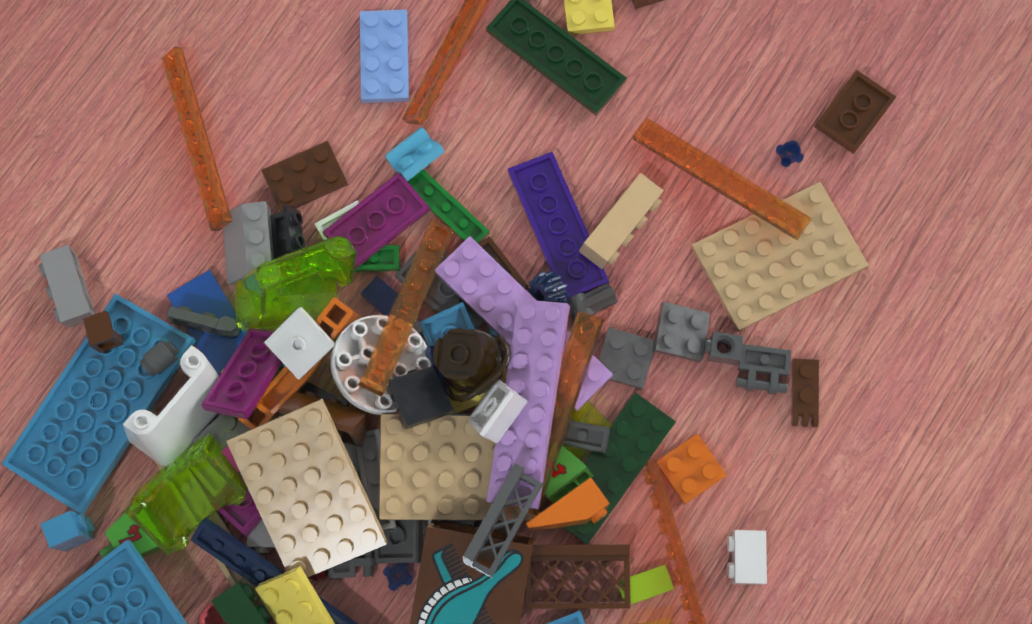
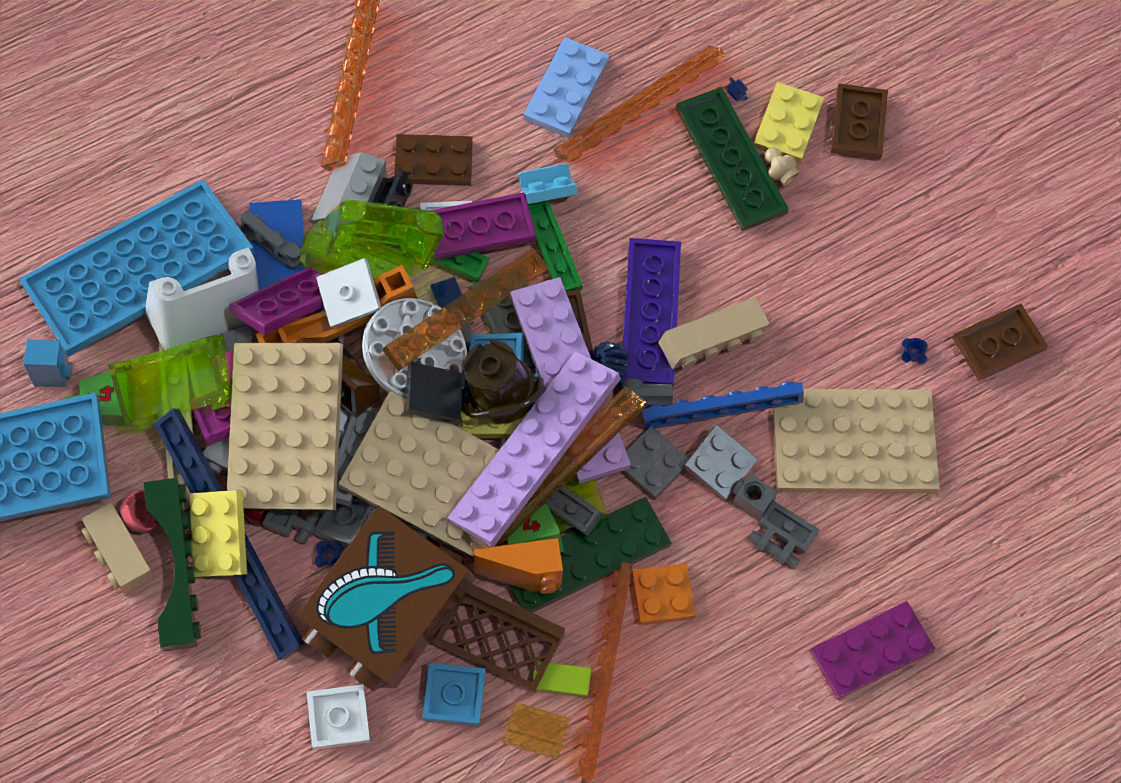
camera: 20 degrees right, 10 degrees down
light grey brick [39,245,95,328] -> none
reddish brown panel [83,311,123,353] -> none
dark grey brick [140,340,179,377] -> none
dark grey fence [463,463,543,578] -> none
white slope [467,380,528,444] -> none
clear orange plate [633,118,812,240] -> none
white brick [727,530,767,585] -> none
reddish brown hinge [791,358,819,427] -> none
none -> blue plate [642,382,804,430]
none -> tan animal [765,147,800,186]
none -> magenta plate [810,601,935,700]

